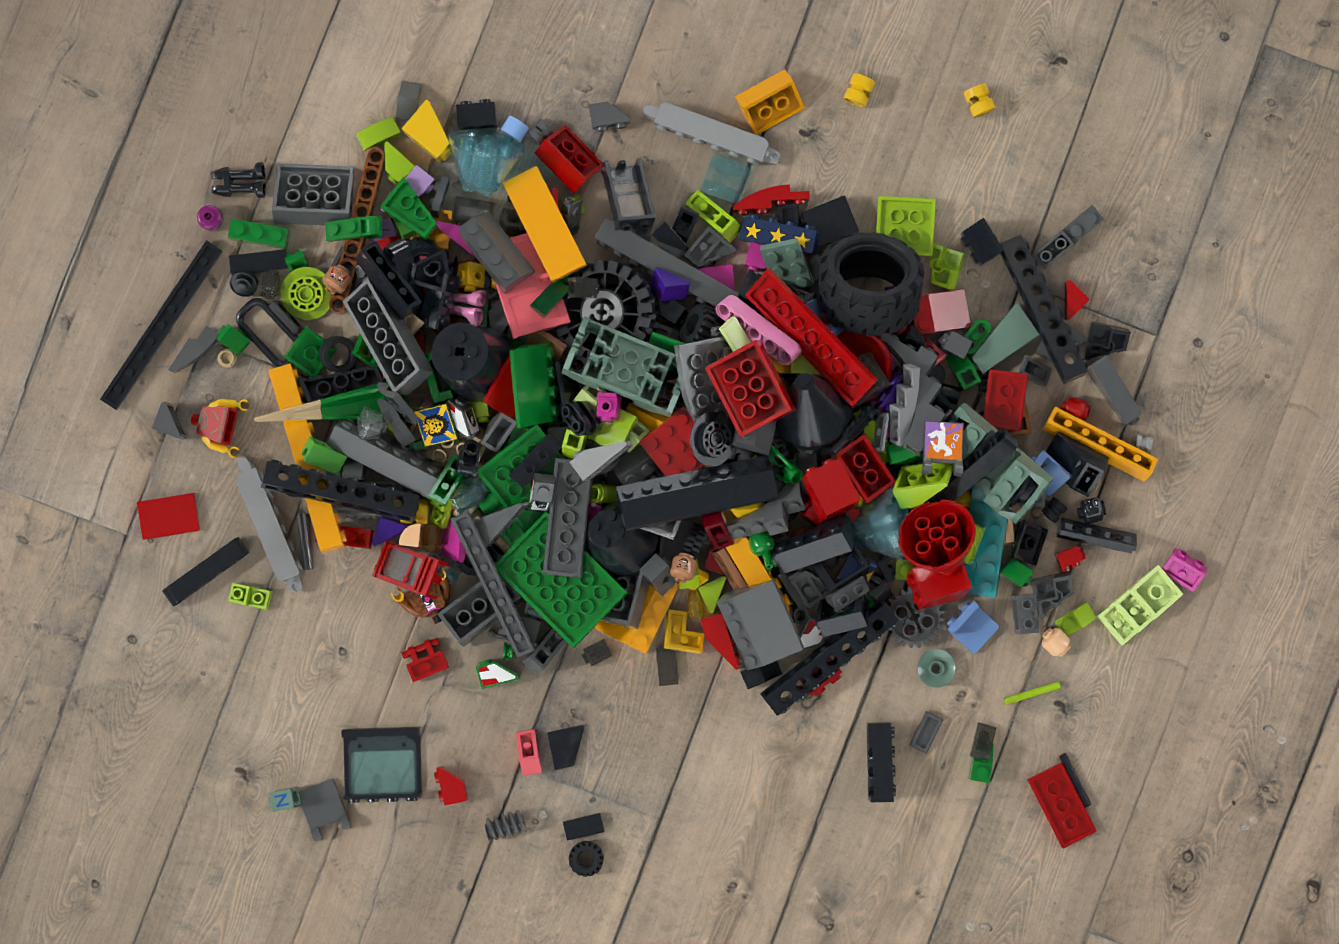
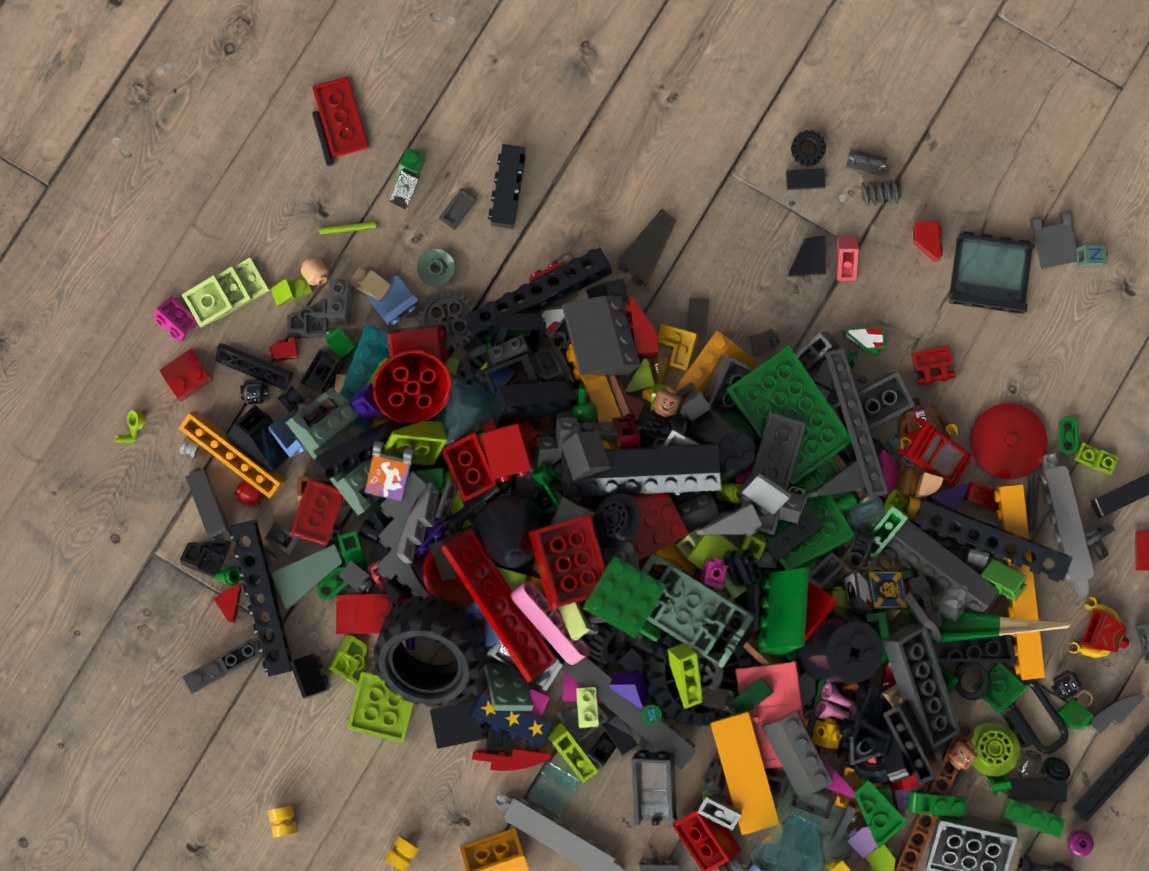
camera: 175 degrees left, 5 degrees down
none -> lime plate [114,410,145,443]
none -> red slope [159,349,212,402]
none -> green cone [215,566,241,586]
none -> tan slope [350,268,392,302]
none -> dark purple slope [350,383,387,420]
none -> dark grey slope [561,431,611,481]
none -> yellowish green bracket [576,687,599,728]
none -> green plate [584,556,667,638]
none -> clear smoke slope [617,208,677,287]
none -> tile [642,705,662,725]
none -> lime slope [668,643,703,709]
none -> slope [697,795,742,831]
none -> slope [738,473,791,516]
none -> dark grey hinge [846,149,887,176]
none -> red dish [970,403,1047,480]
none -> black head [1051,670,1082,699]
none -> green plate [1058,416,1079,455]
none -> dark grey bracket [1086,522,1115,562]

